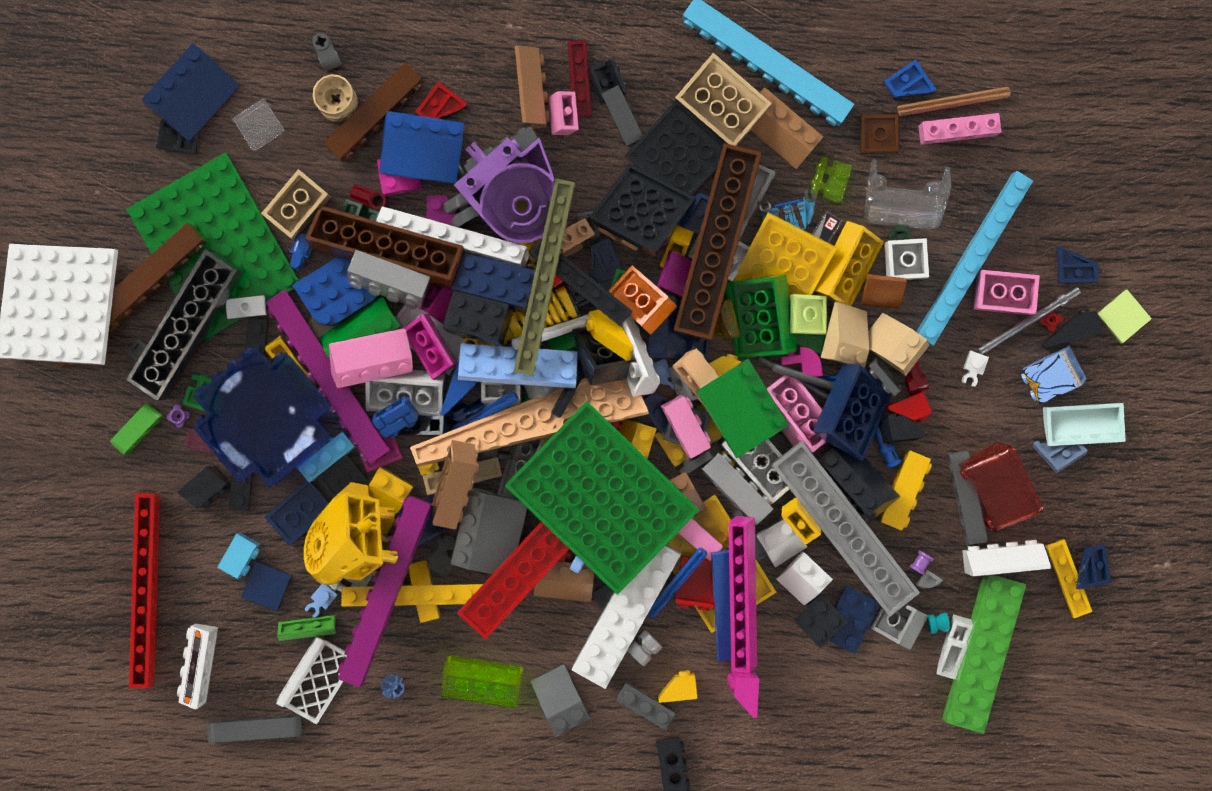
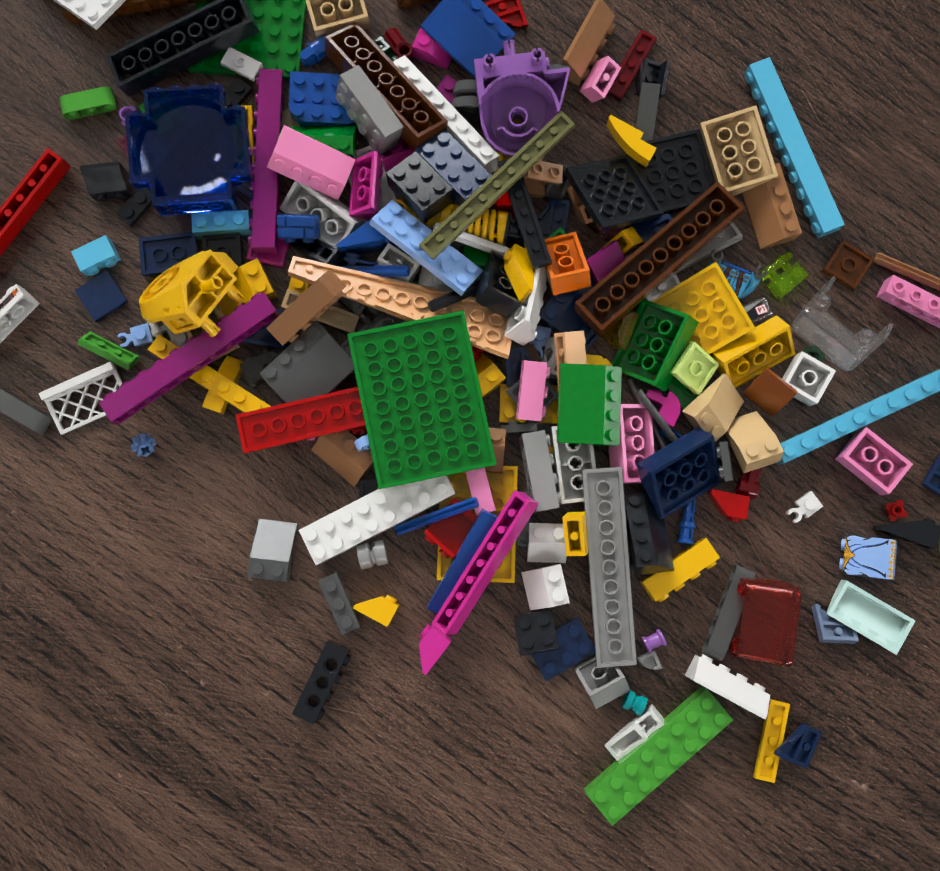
camera: 30 degrees right, 5 degrees down
clear neon green slope [441,655,523,709] -> none
black slope [879,414,926,444] -> none
blue wing [883,59,937,98] -> none
flat silver bar [978,287,1081,355] -> none
none -> yellow slope [606,115,657,167]

